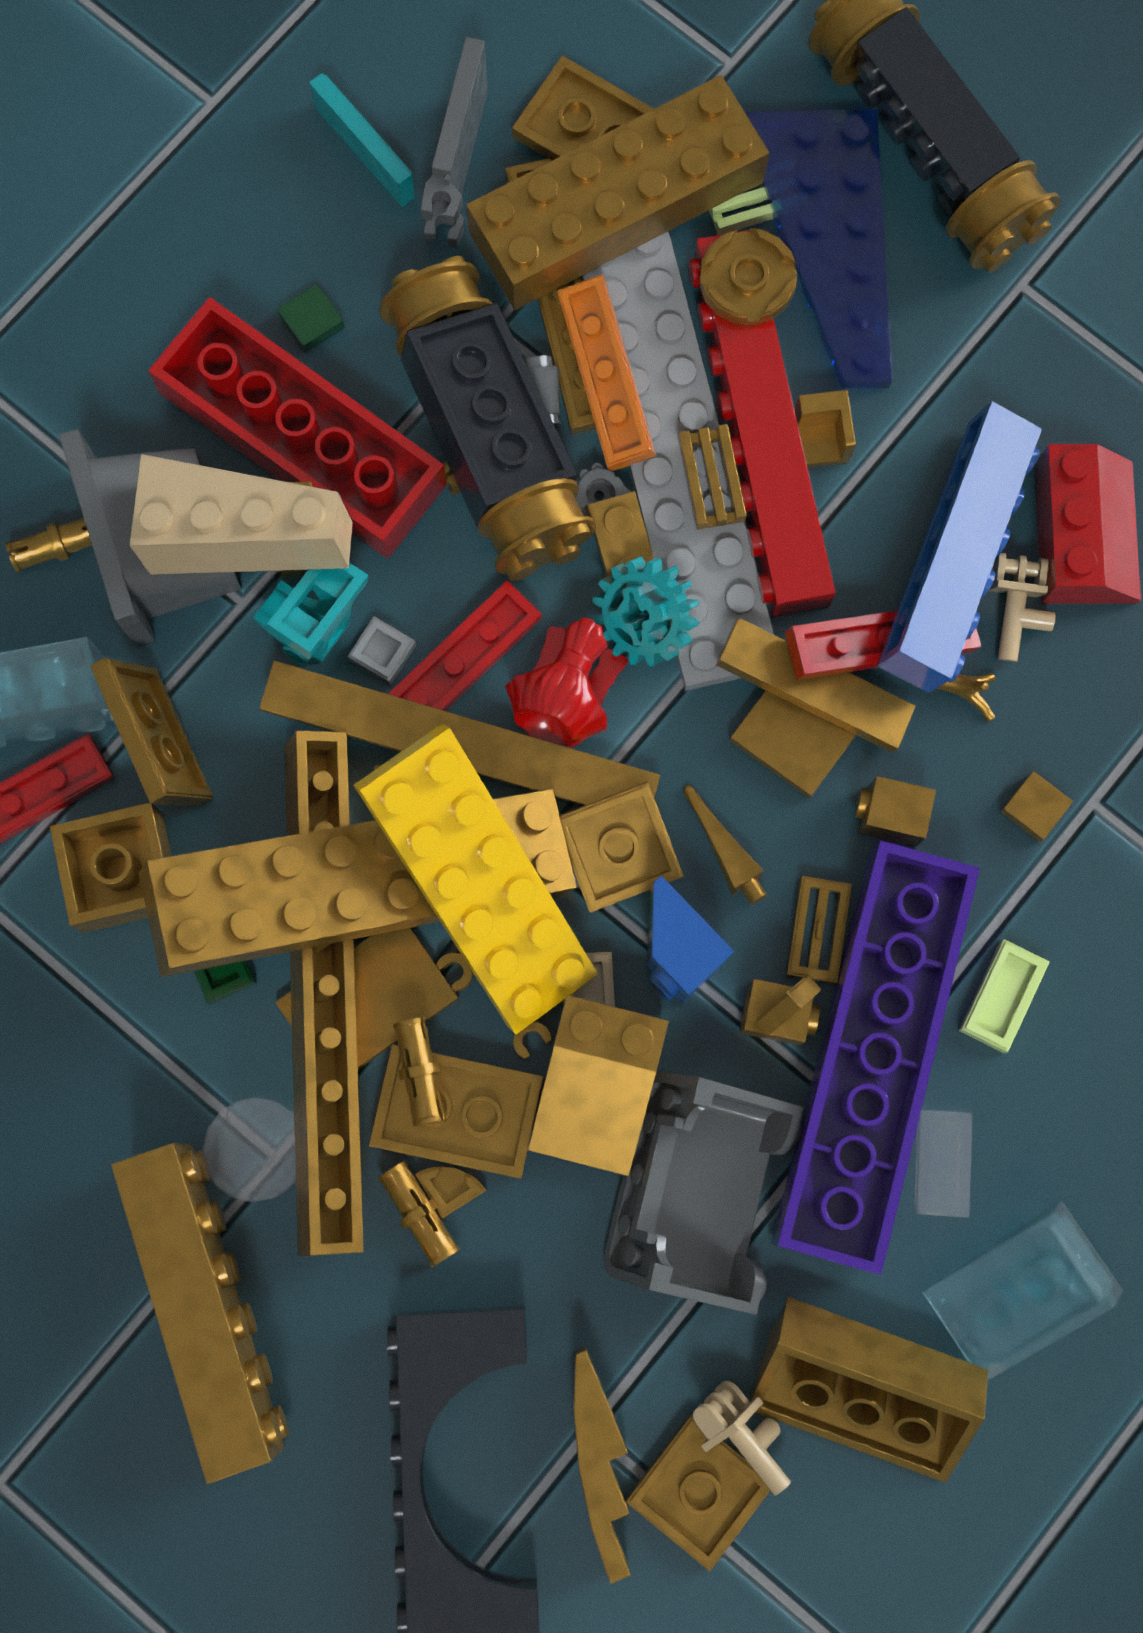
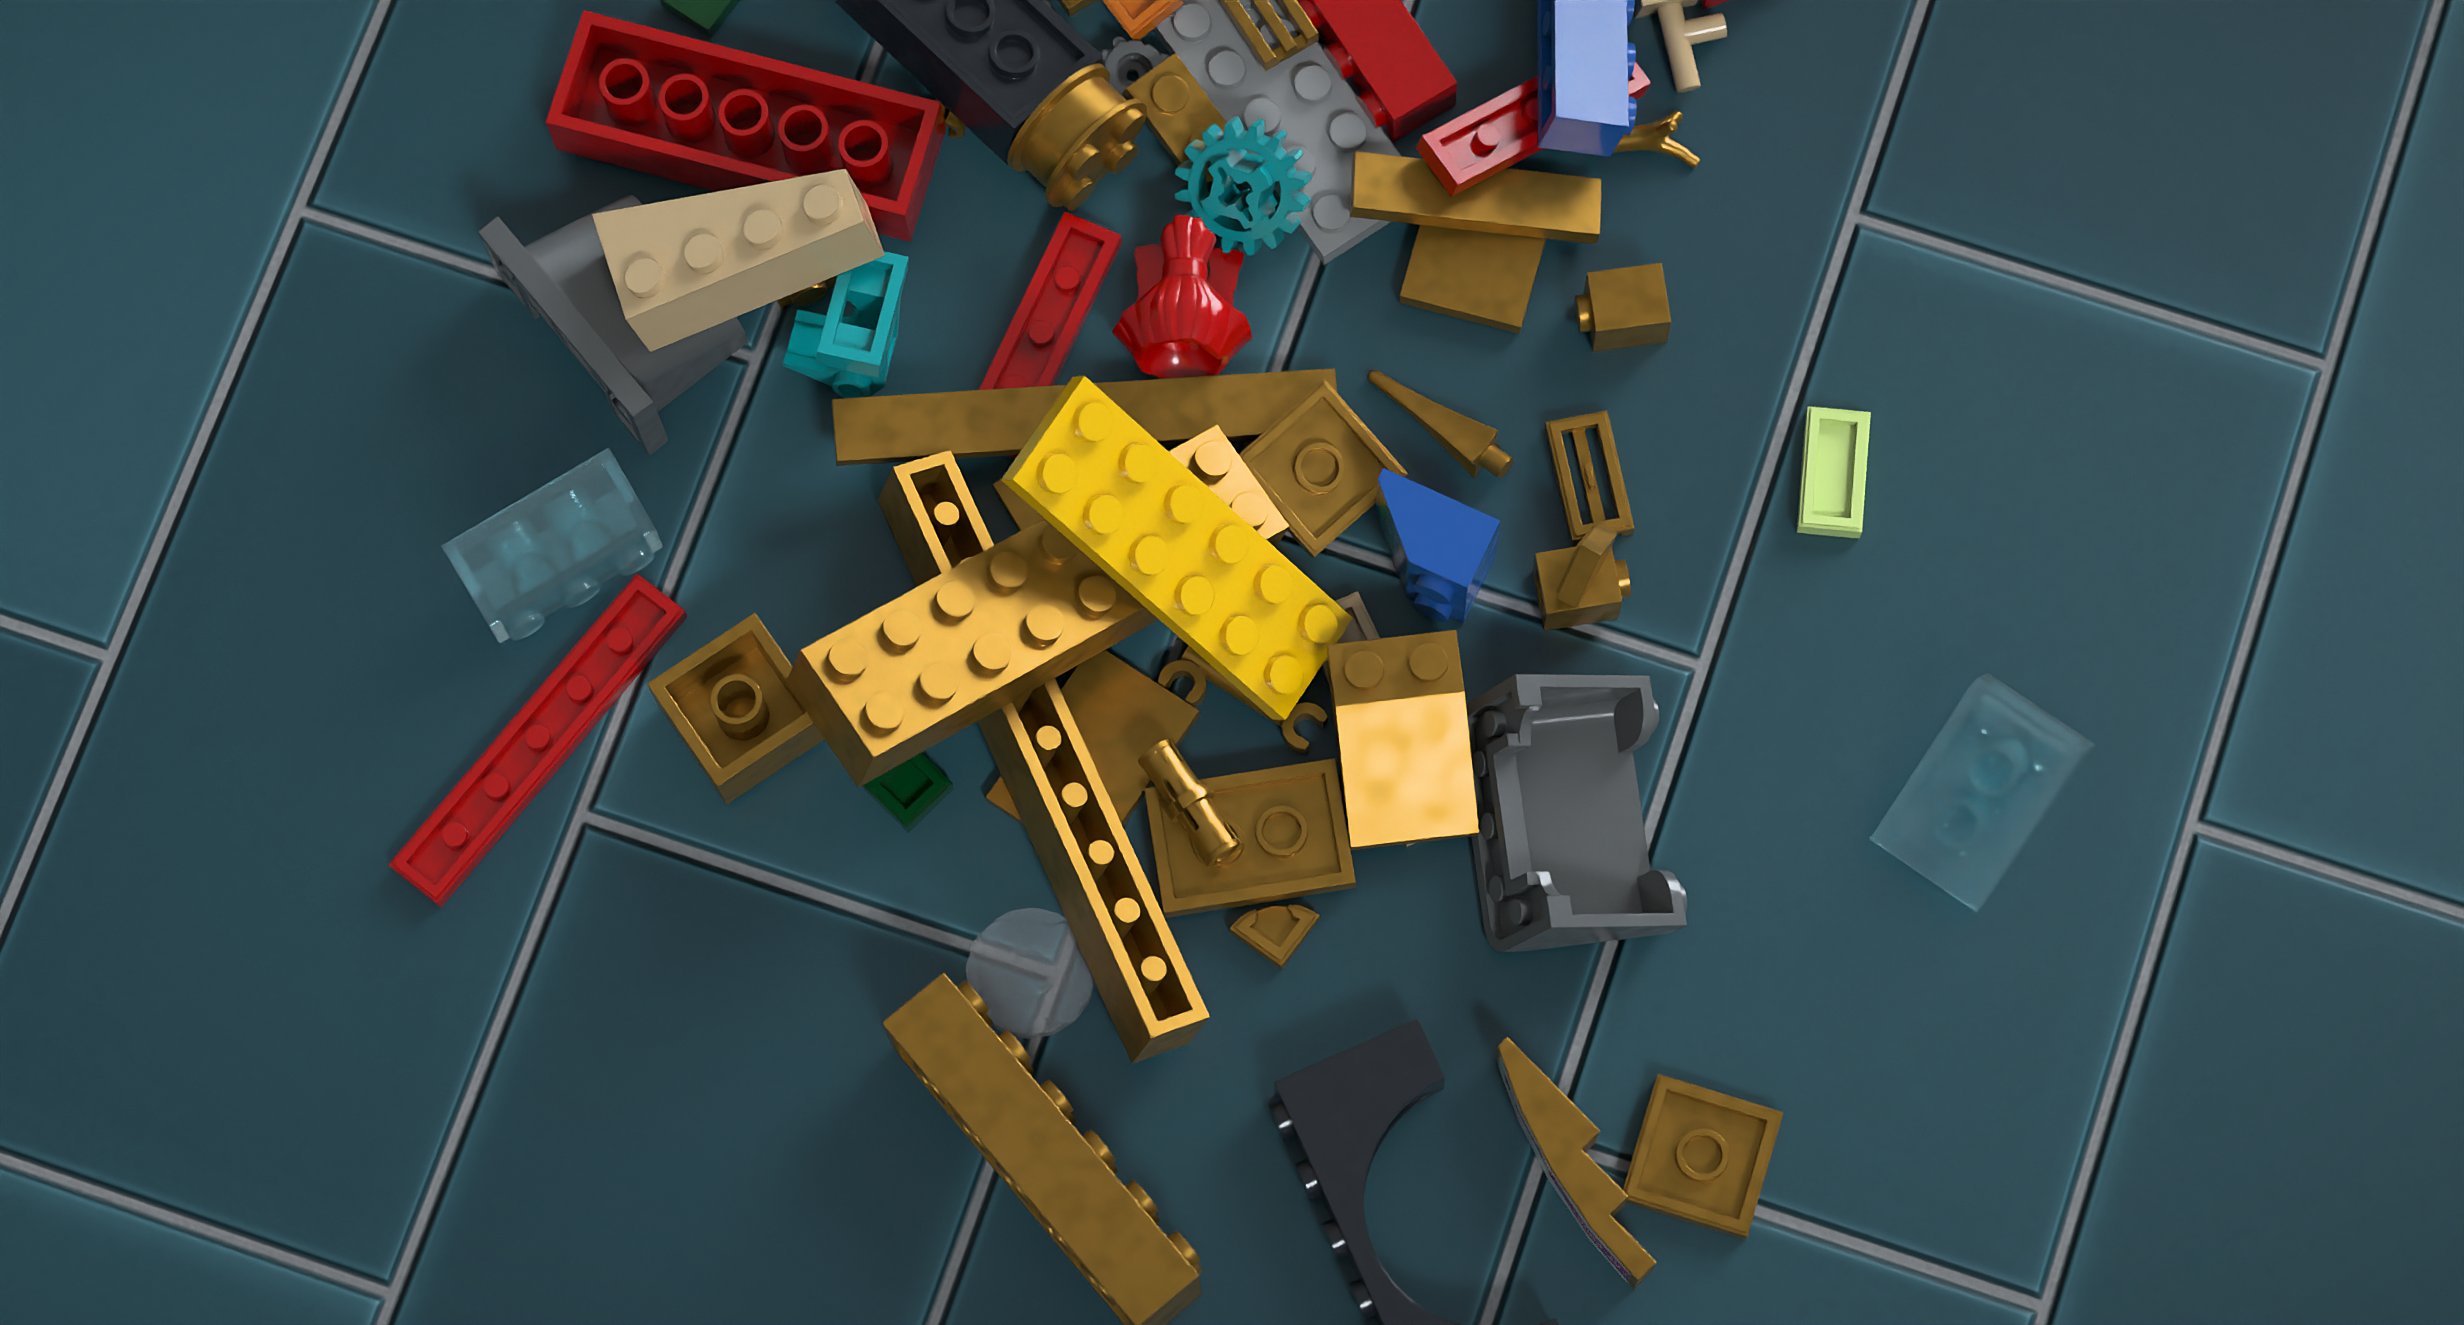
camera: 15 degrees left, 5 degrees down
pearl gold pin [5,517,92,572] -> none
pearl gold tile [90,657,213,807] -> none
light grey tile [348,616,417,686] -> none
pearl gold pin [377,1160,460,1268] -> none
tan arm [693,1381,791,1496] -> none
pearl gold slope [749,1297,988,1483] -> none
dark purple brick [771,840,980,1275] -> none
clear tile [914,1110,972,1218] -> none
pearl gold tile [1000,771,1073,842] -> none

